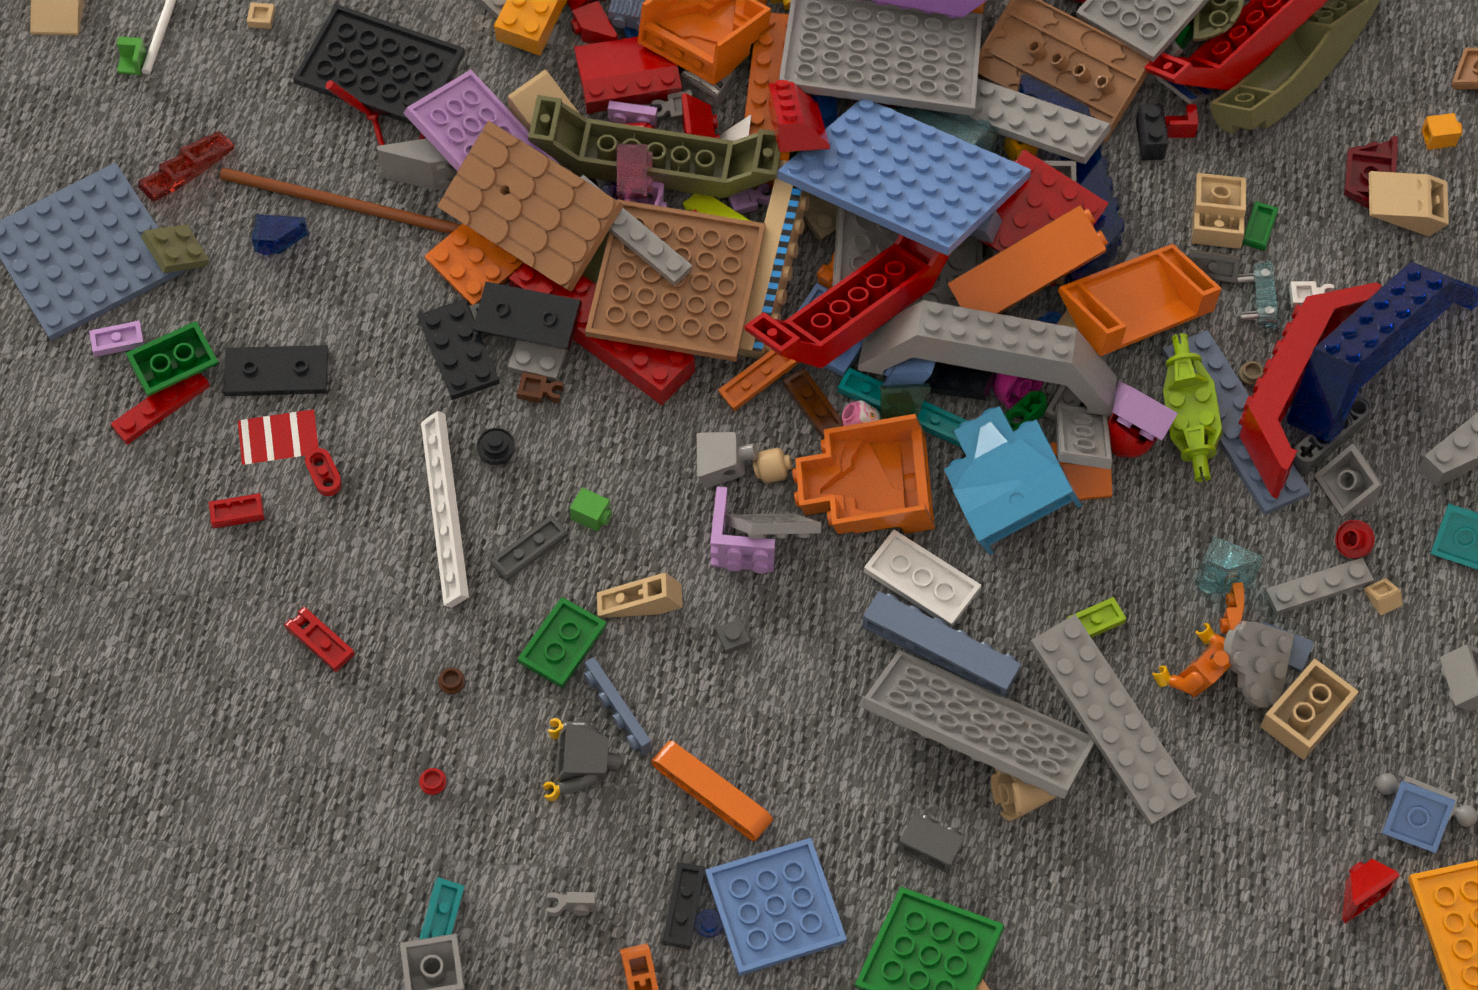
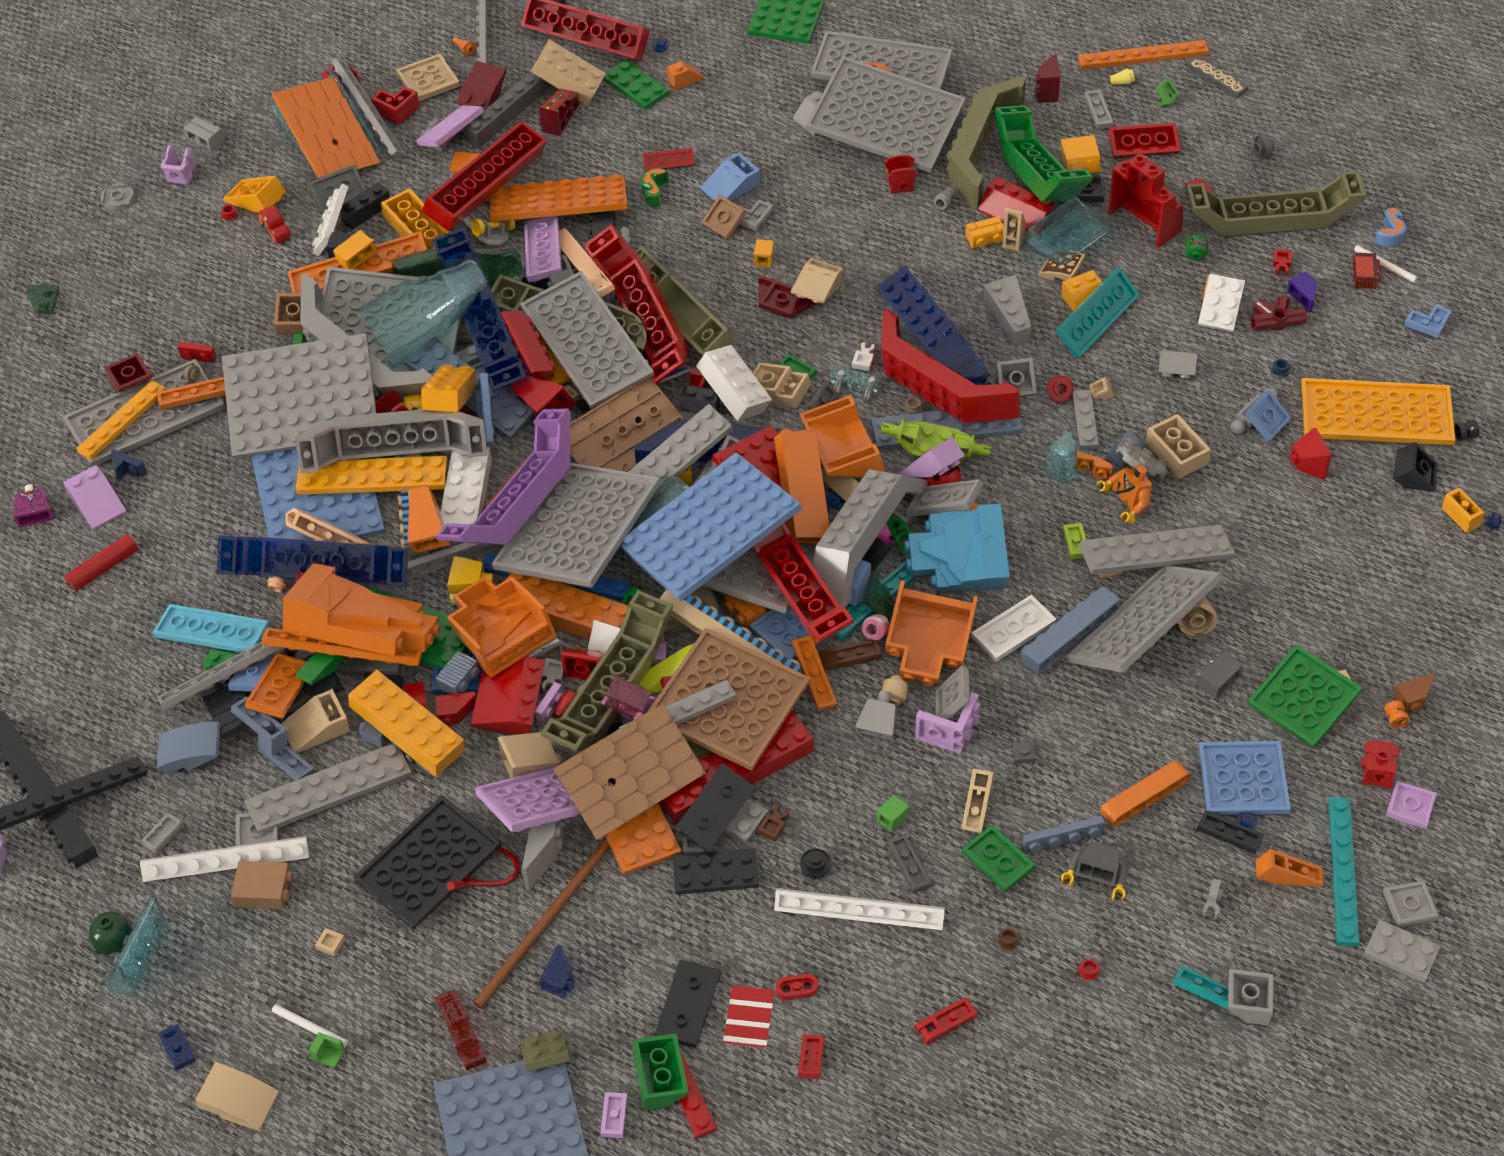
camera: 70 degrees left, 10 degrees down
red slope [768,80,830,152] -> none
none -> white brick [696,345,772,421]

